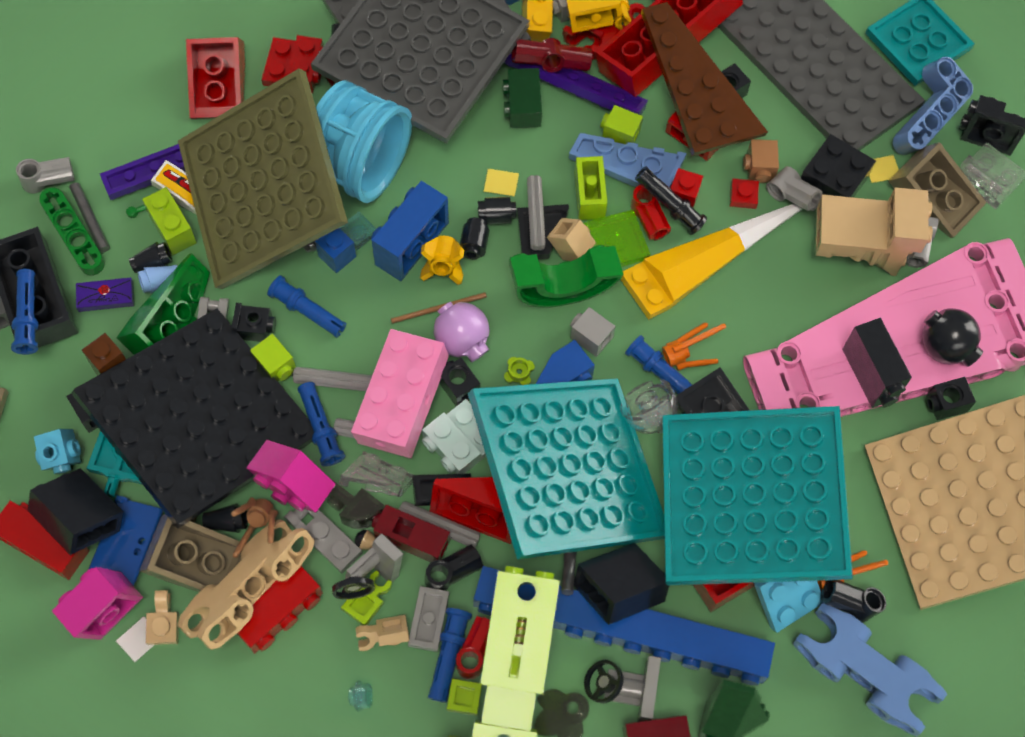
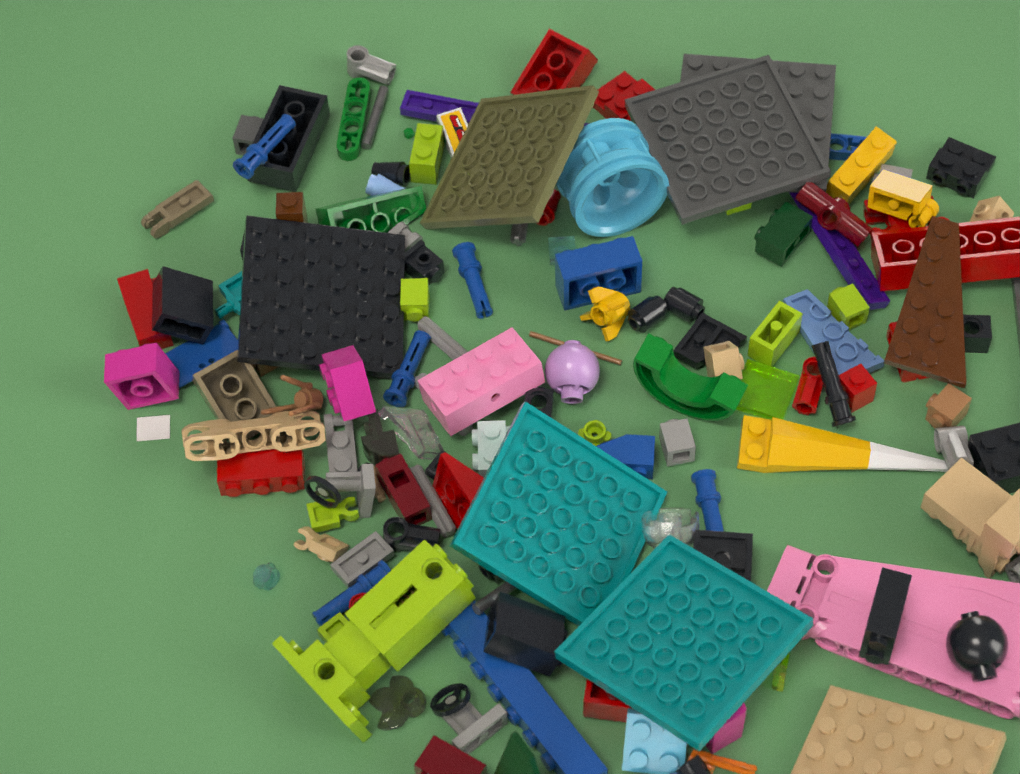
camera: 45 degrees right, 10 degrees down
medium azure brick [34,429,81,474] -> none
dark purple tile [76,278,134,312] -> none
tan plate [146,590,179,645] -> none
black cone [202,503,248,533] -> none
blue brick [315,228,356,274] -> none
light yellow sticker [484,169,519,196] -> none
light grey axle [527,175,545,250] -> none
orange plant [662,322,726,371] -> none
red plate [730,178,759,209] -> none
black brick [926,377,976,420] -> none

